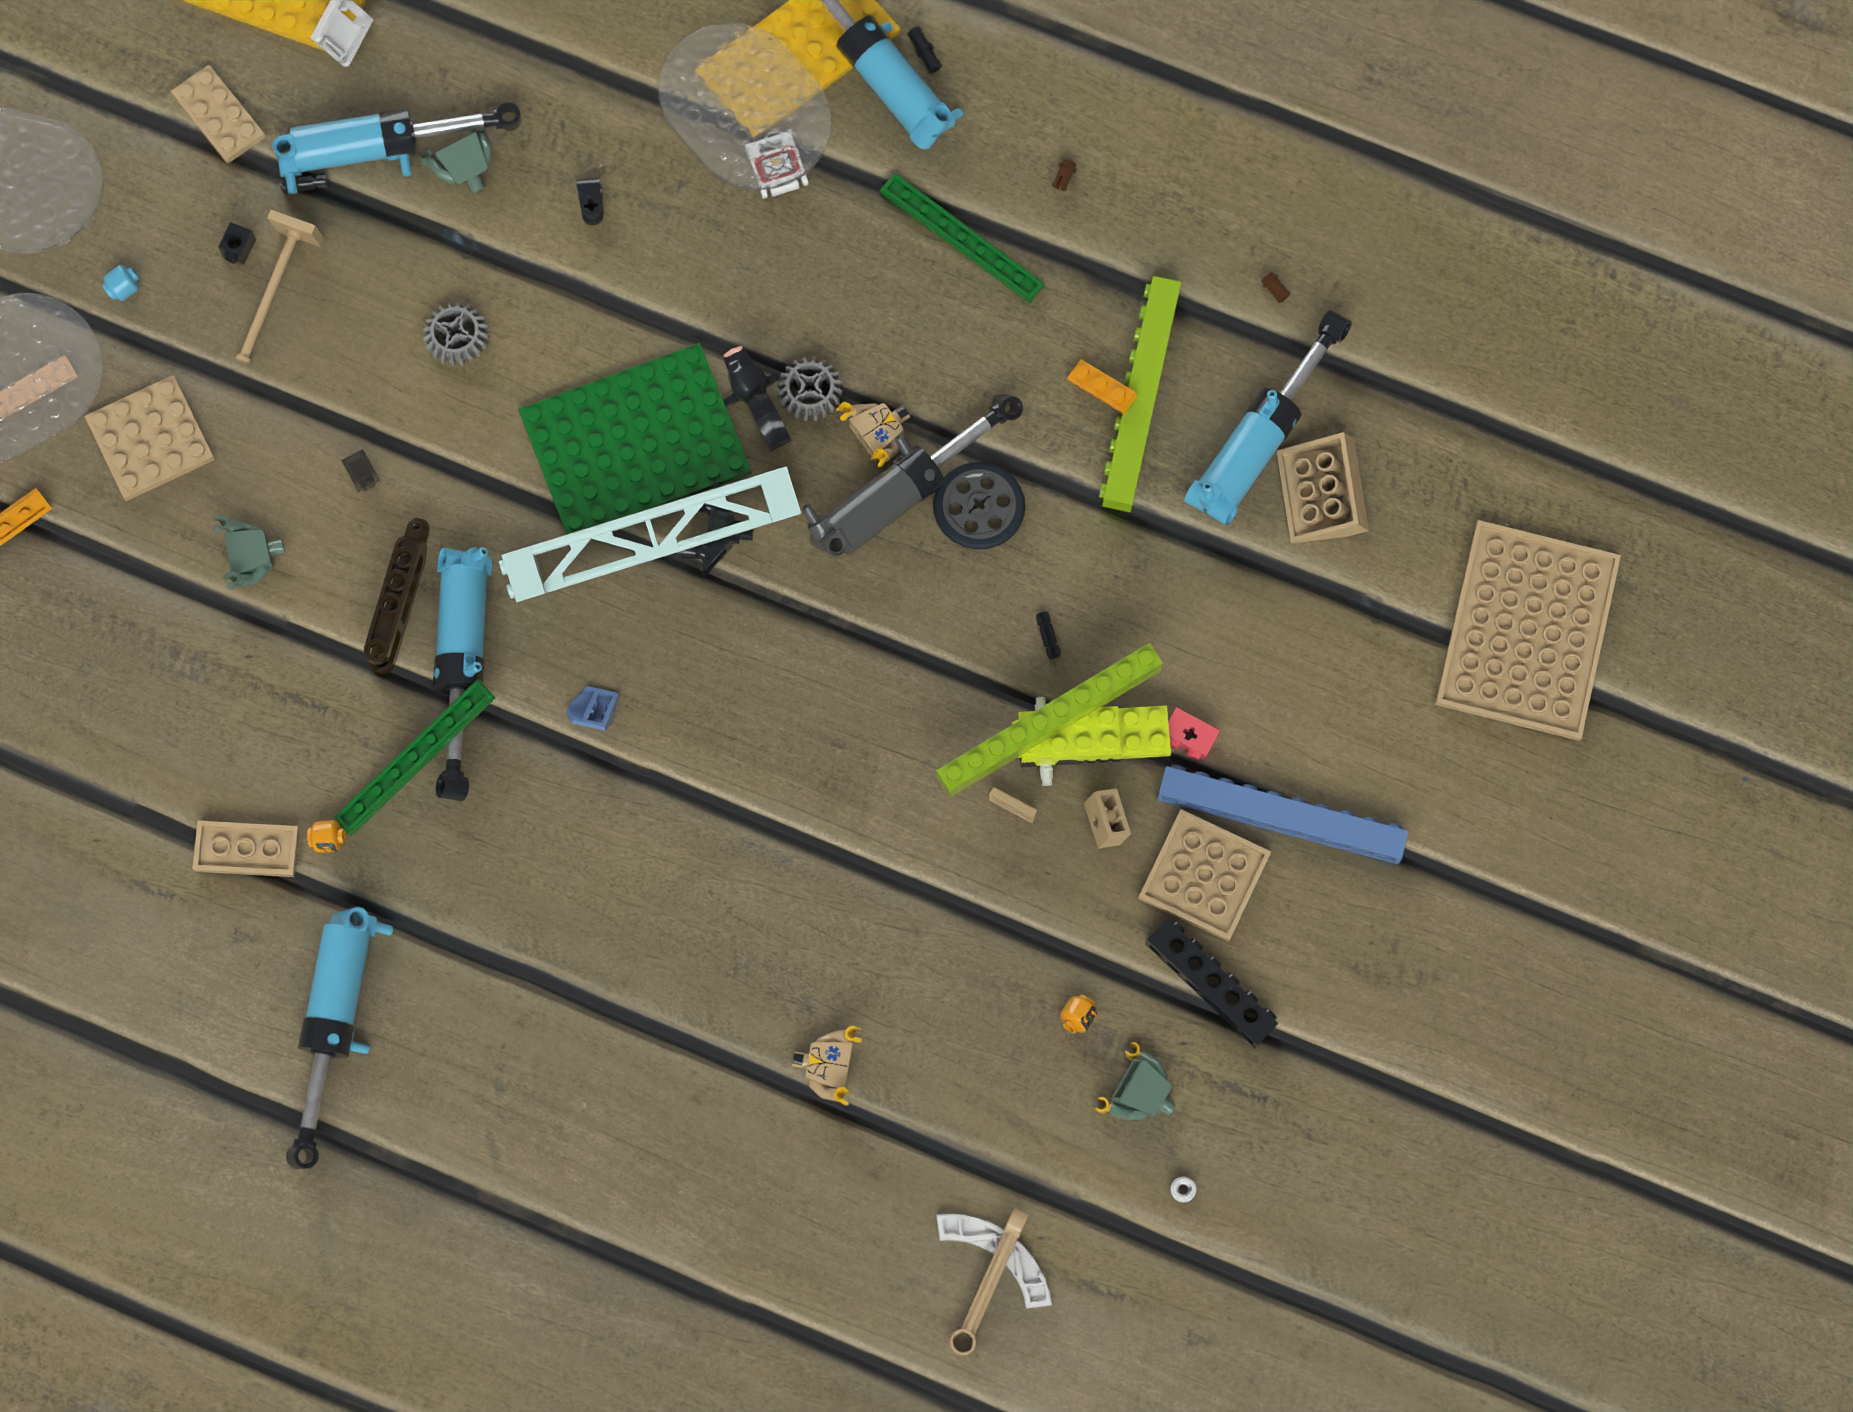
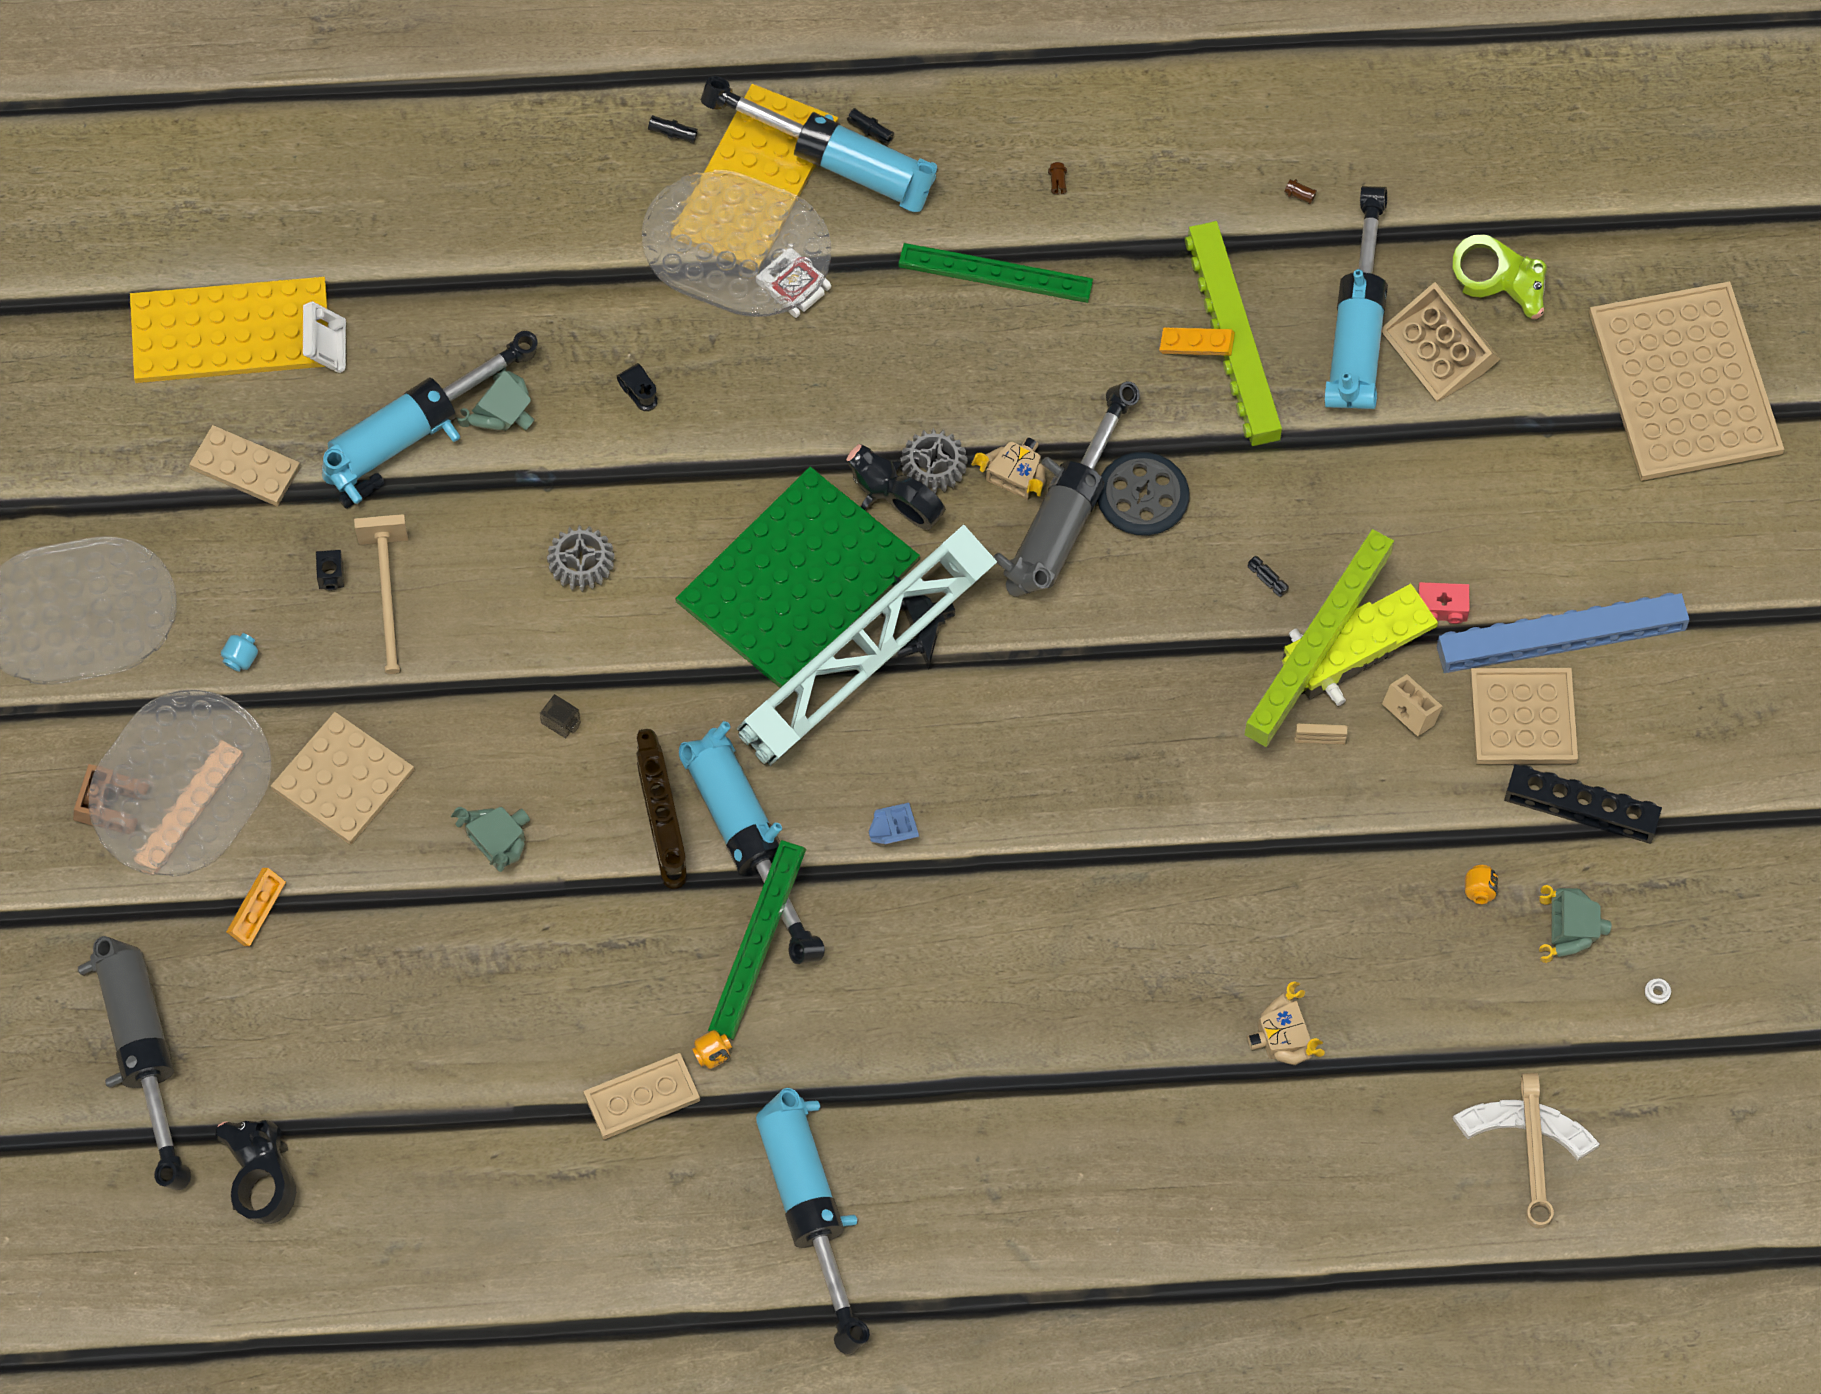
camera: 25 degrees left, 10 degrees down
none -> lime animal [1452,235,1547,319]

